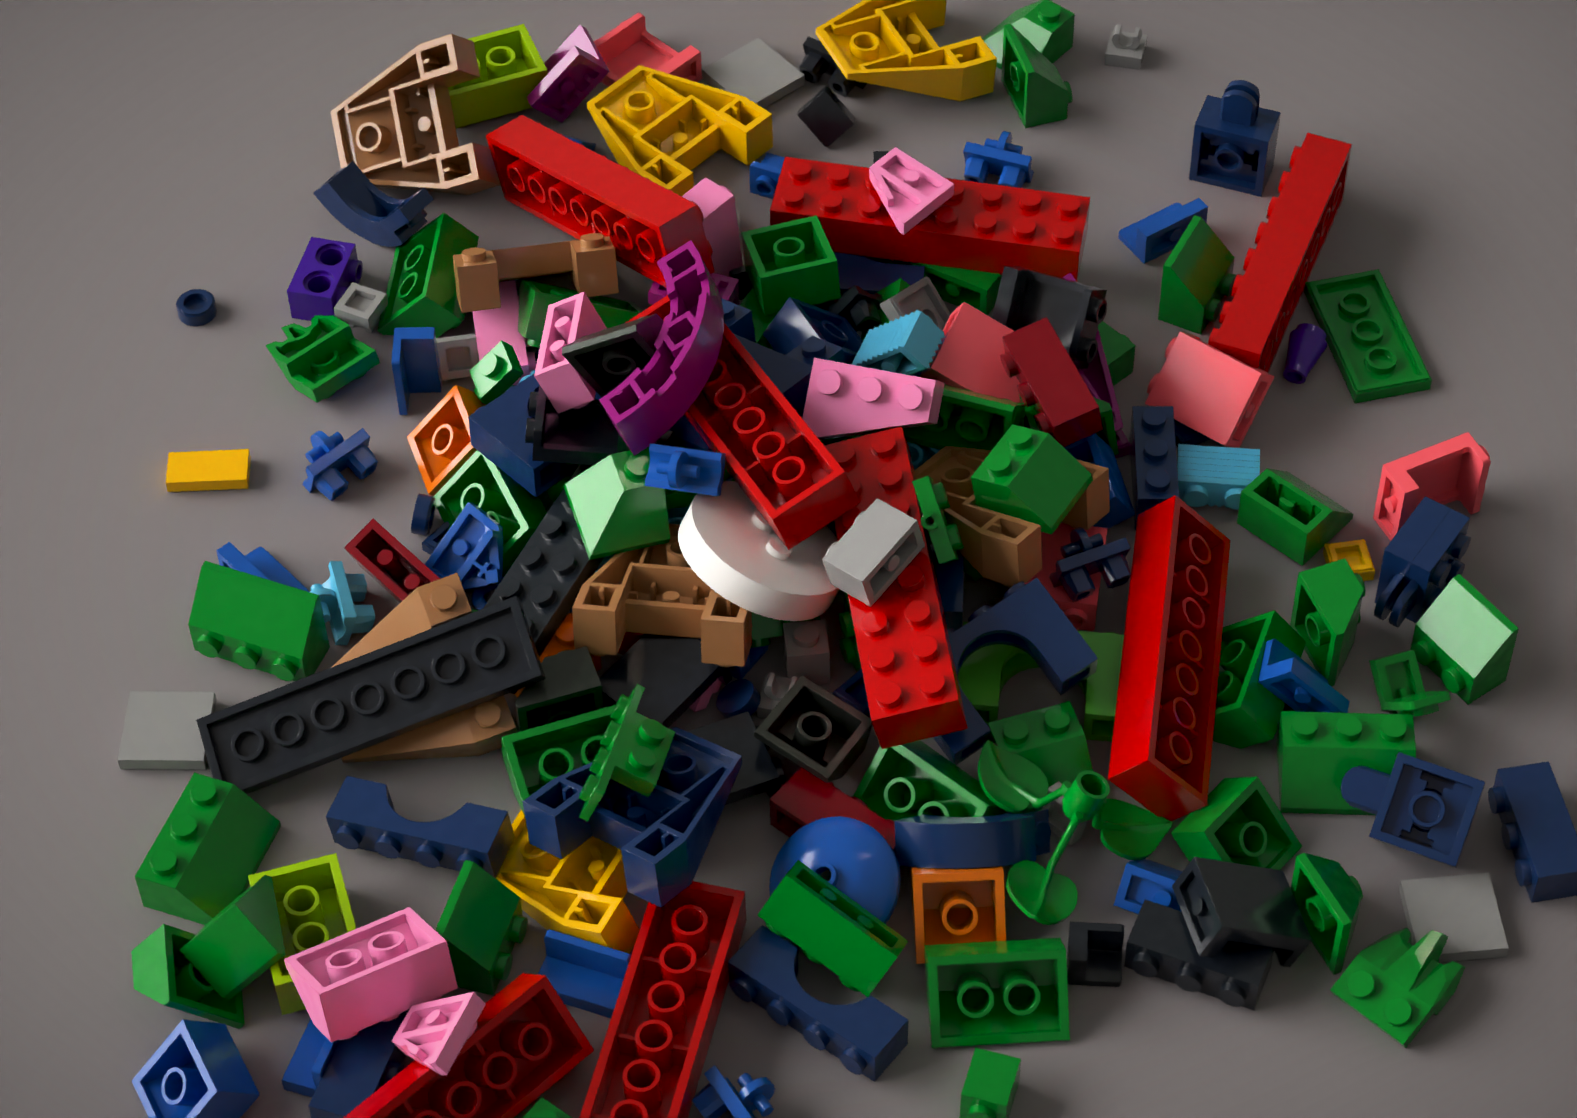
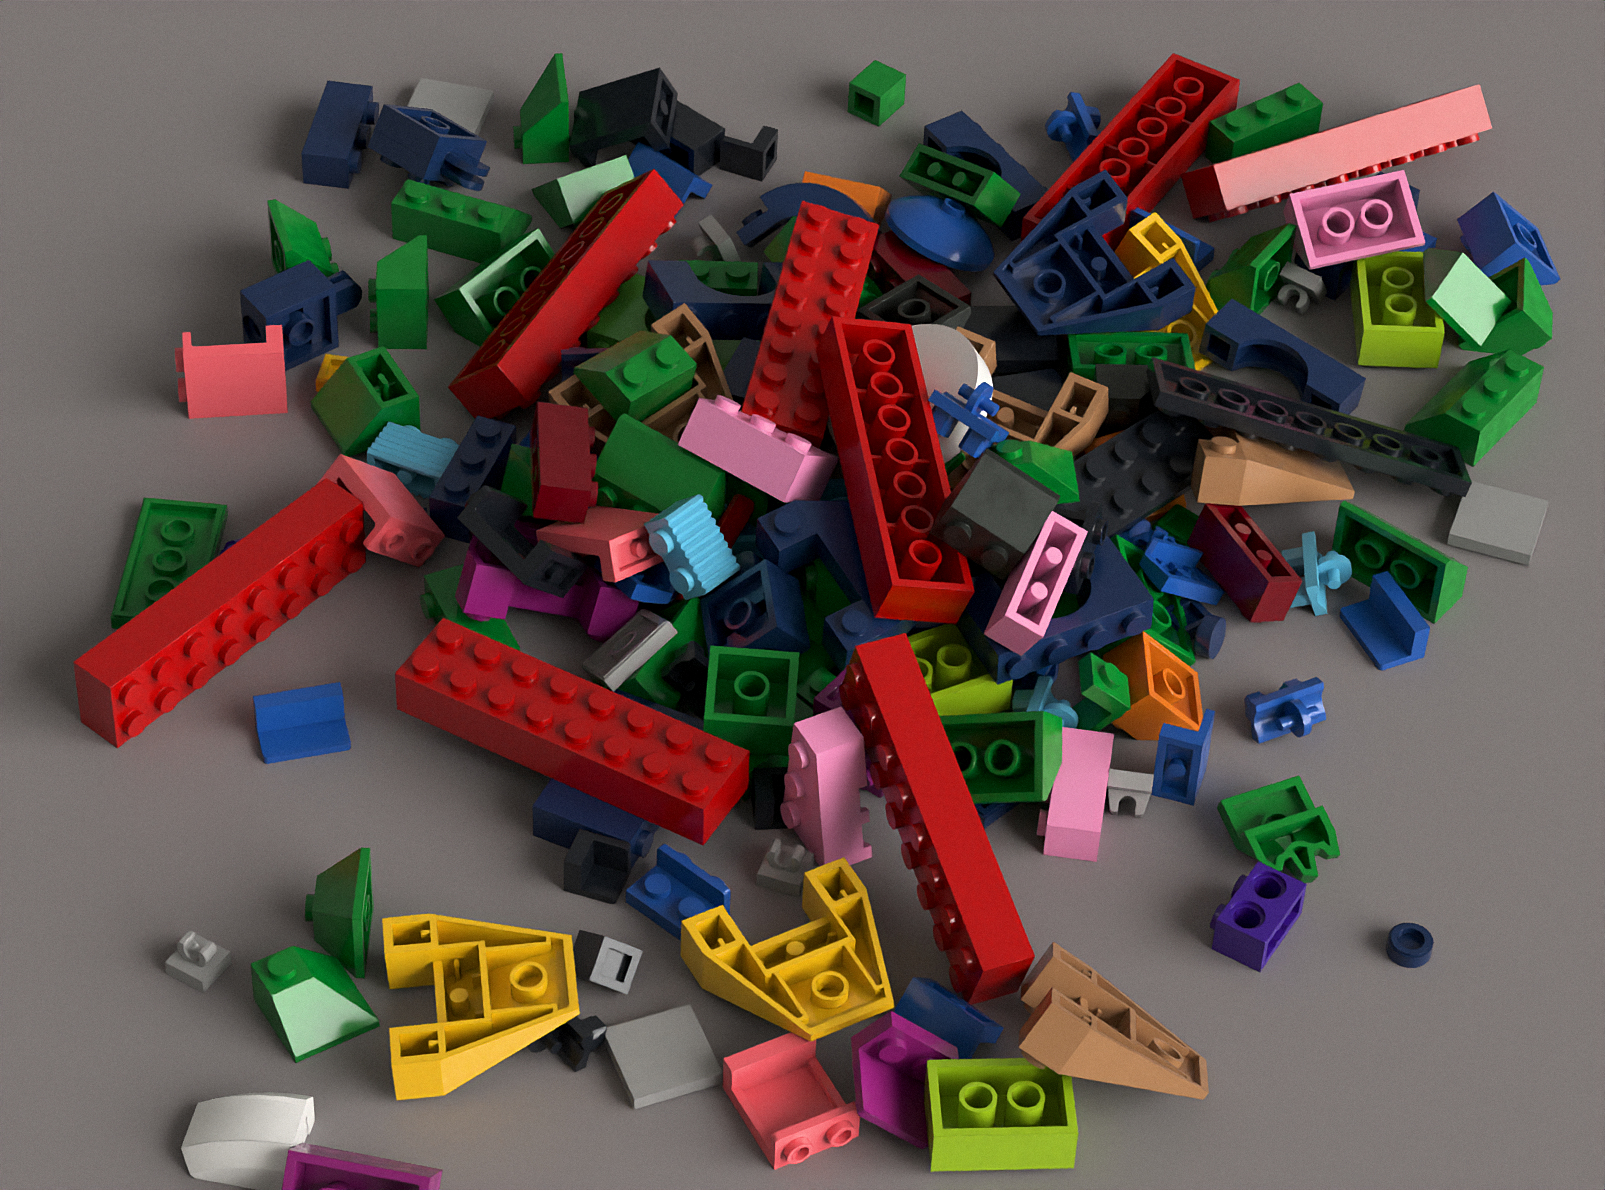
camera: 165 degrees left, 5 degrees down
yellow tile [166,449,251,492] -> none
dark blue arch [313,161,434,247] -> none
light grey tile [334,282,388,333] -> none
green slope [377,212,479,338] -> none
bright pink wing [392,992,486,1076] -> none
medium nougat wedge [453,233,619,313] -> none
green bracket [579,684,675,821] -> none
magenta brick [599,240,724,456] -> none
light grey brick [822,498,925,607] -> none
bright pink wing [869,147,954,235] -> none
green plate [912,476,964,564] -> none
green slope [924,938,1070,1048] -> none
blue hips [963,131,1034,188] -> none
green plant [978,740,1173,925] -> none
green slope [1158,215,1237,335] -> none
dark blue brick [1189,80,1281,197] -> none
blue panel [1258,638,1350,713] -> none
green plate [1330,927,1465,1048] -> none
green bracket [1369,650,1451,717] -> none

